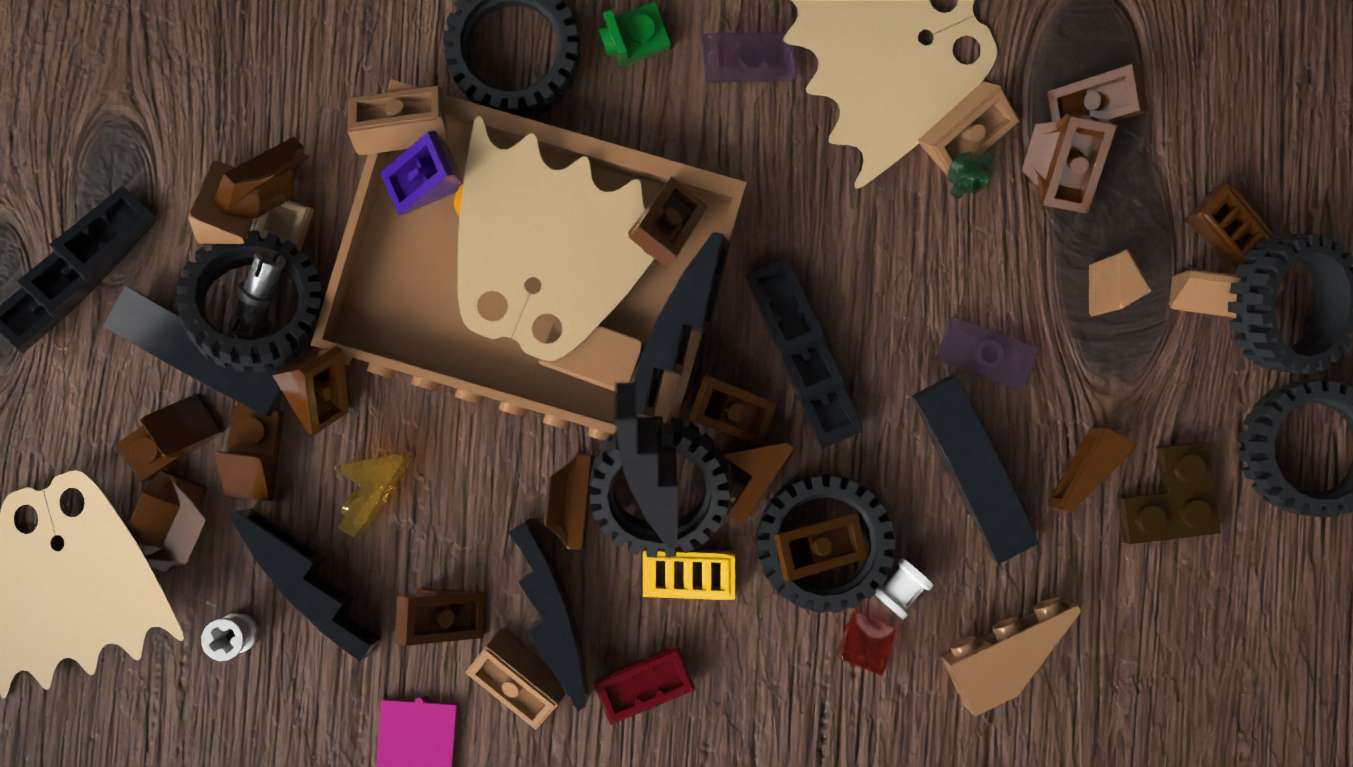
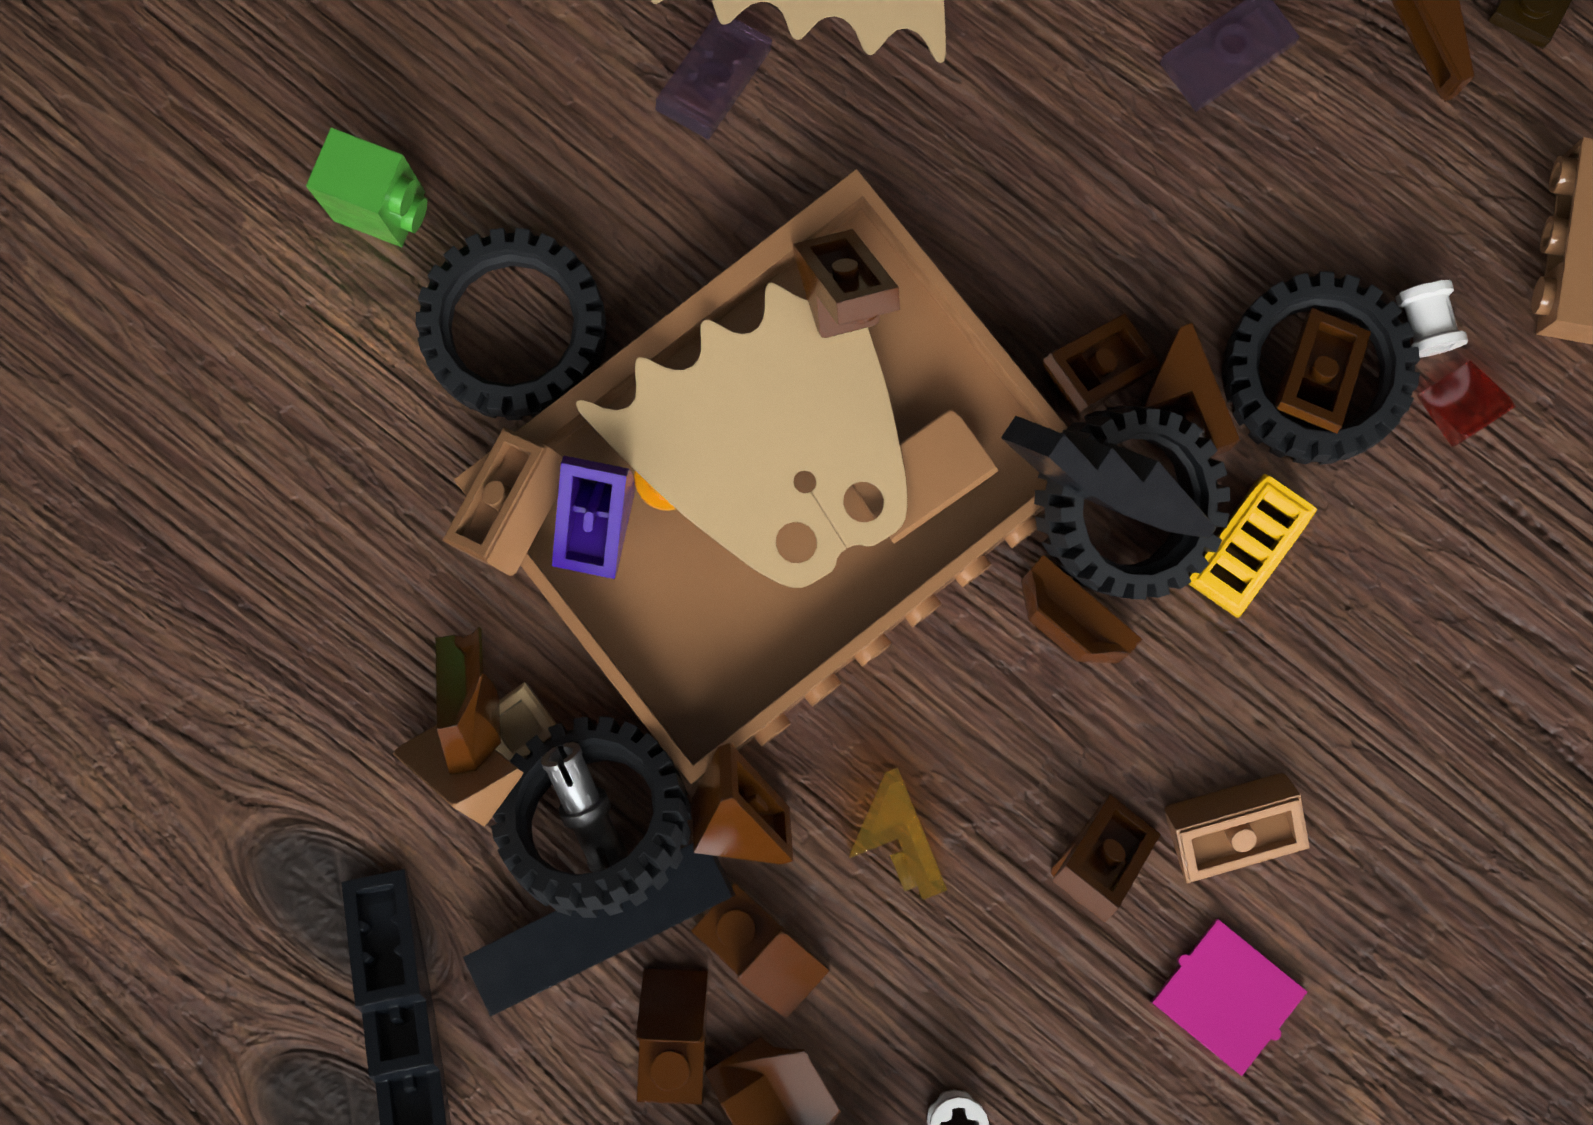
camera: 55 degrees left, 5 degrees down
black slope [230,508,381,662] -> none
black slope [509,519,589,711] -> none
dark red plate [593,644,696,725] -> none
green bracket [598,2,671,67] -> none
black slope [633,232,730,417] -> none
black slope [745,257,863,449] -> none
black slope [912,374,1039,565] -> none

